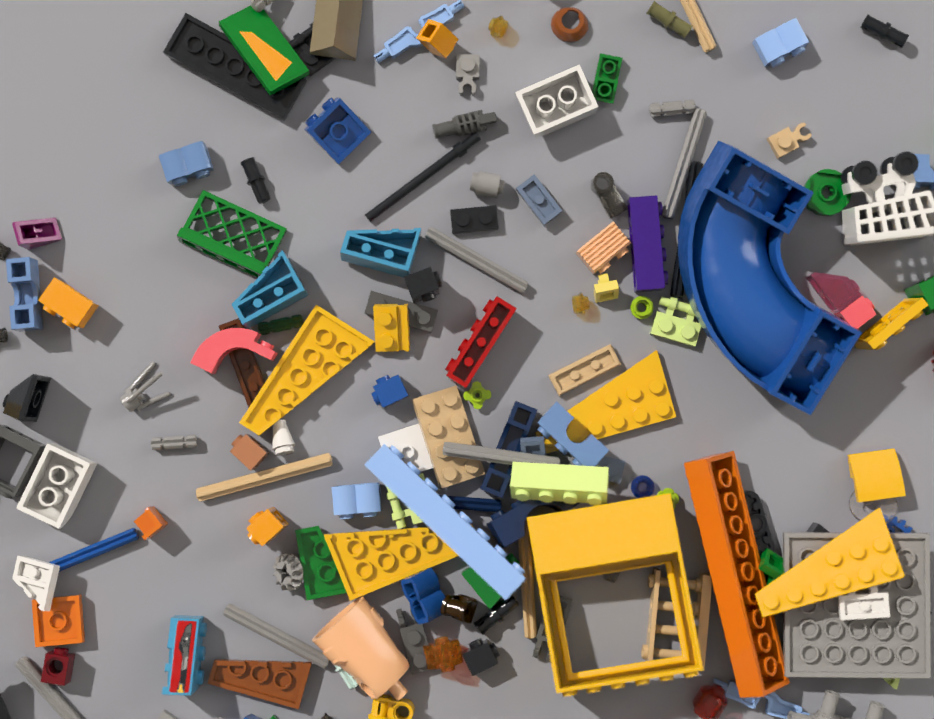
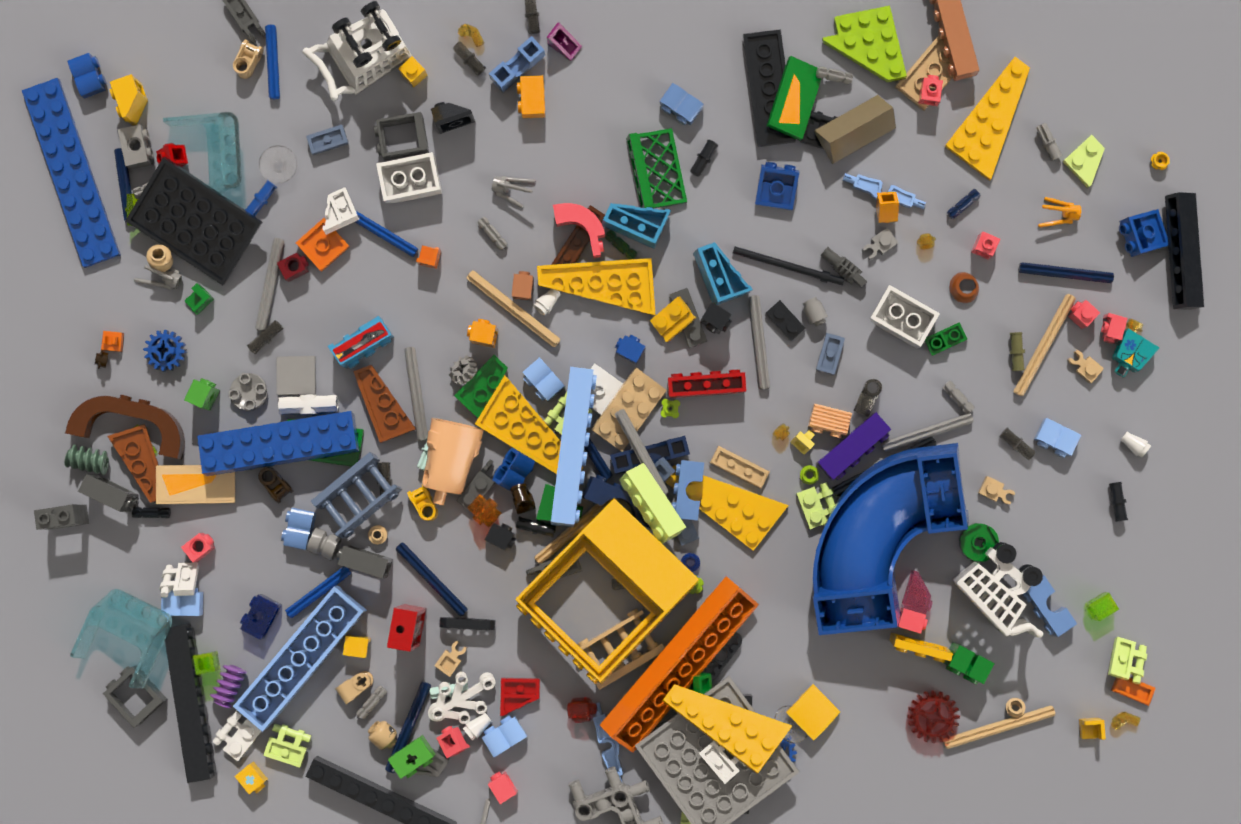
camera: 60 degrees right, 0 degrees up
none -> clear smoke axle [999,427,1035,460]

